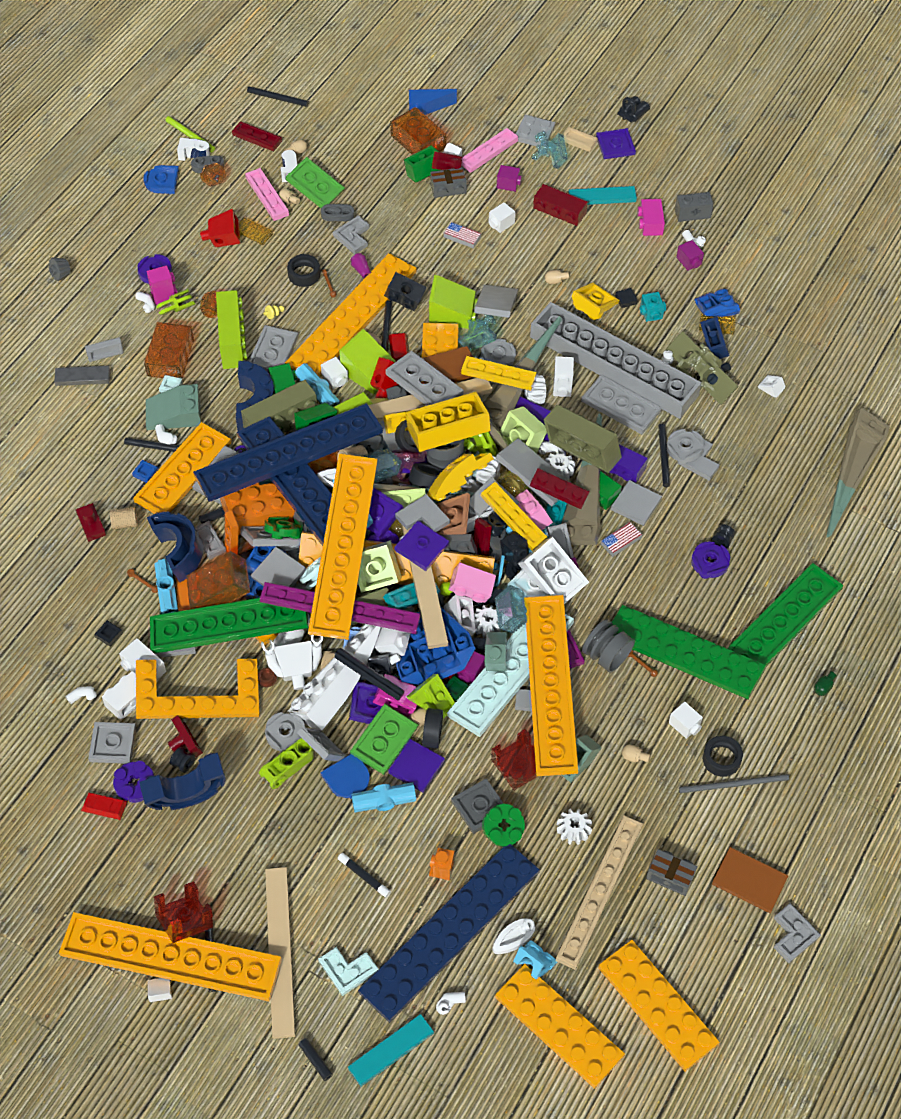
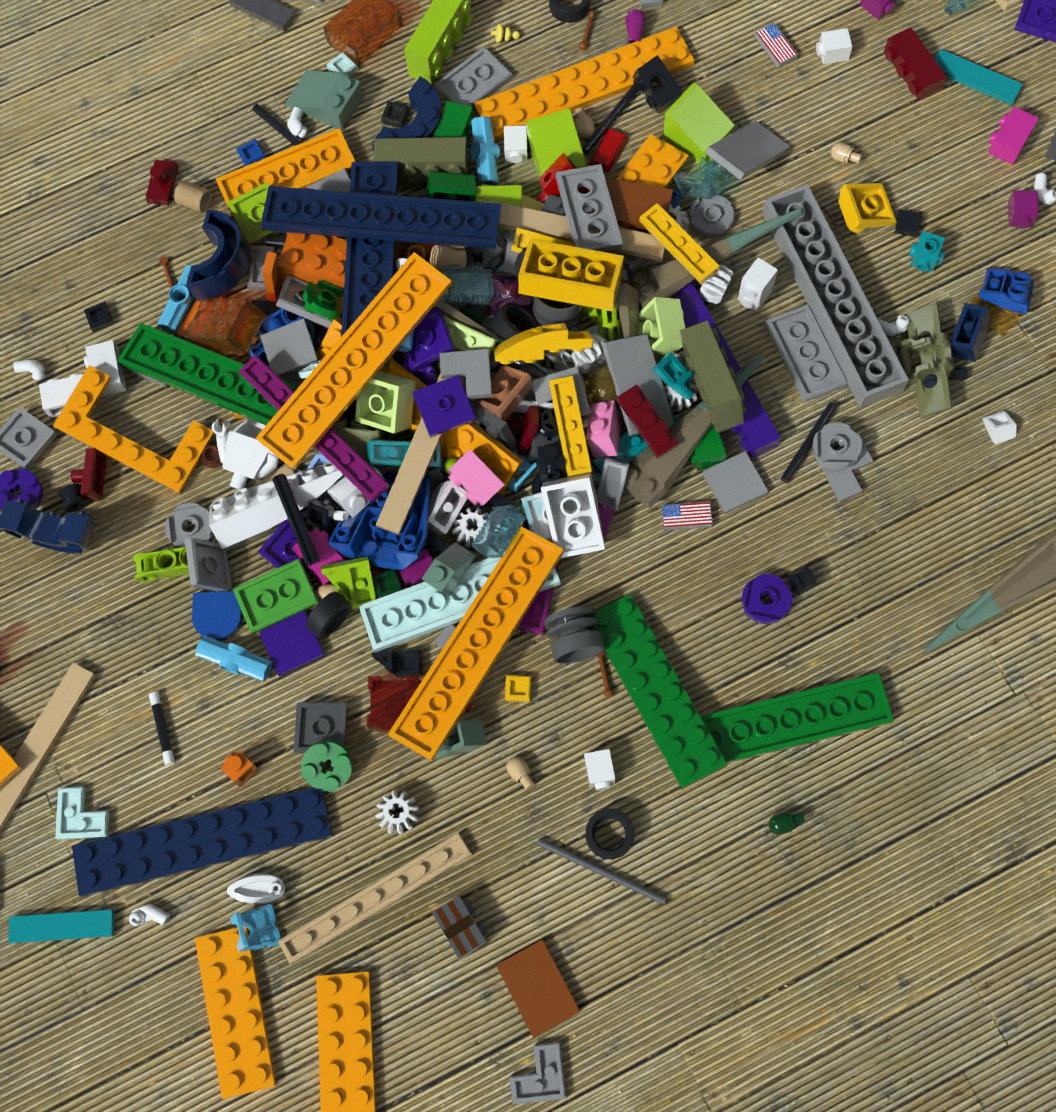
camera: 40 degrees right, 15 degrees up
none -> lime plate [227,182,274,244]
none -> black slope [372,649,423,678]
none -> pearl dark grey tile [381,101,410,128]
none -> yellow tile [505,675,531,702]
none -> teal slope [653,352,693,399]

